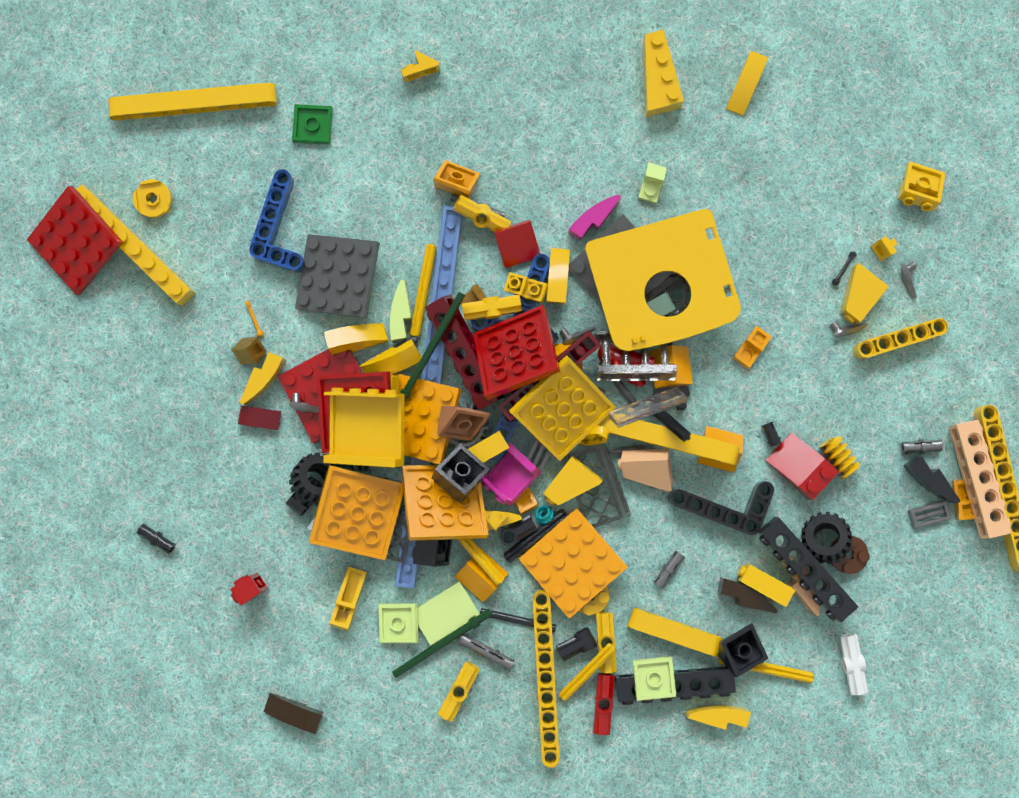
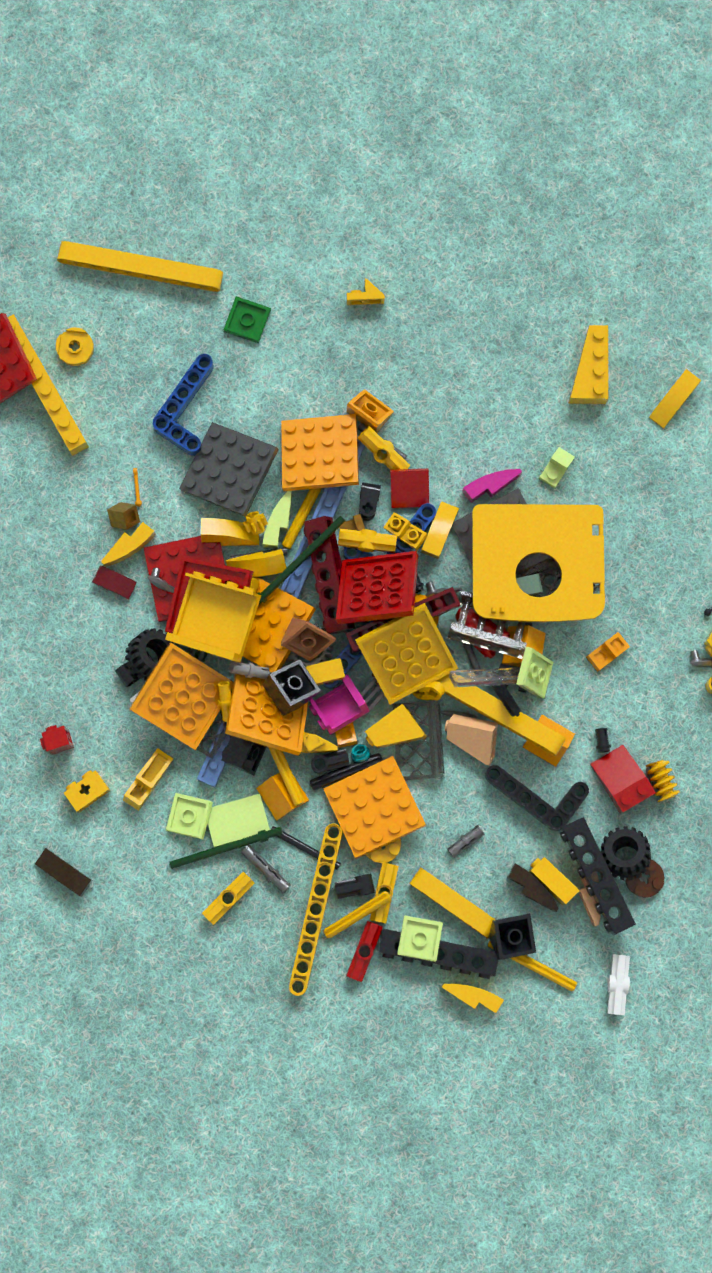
camera: 15 degrees right, 5 degrees down
none -> yellow brick [64,770,111,813]
none -> yellow pin [217,681,231,722]
none -> light grey pin [229,661,270,680]
none -> yellow gear [243,511,268,535]
none -> light orange plate [281,414,359,492]
none -> black piece [359,482,381,521]
none -> yellowish green tile [516,647,553,699]

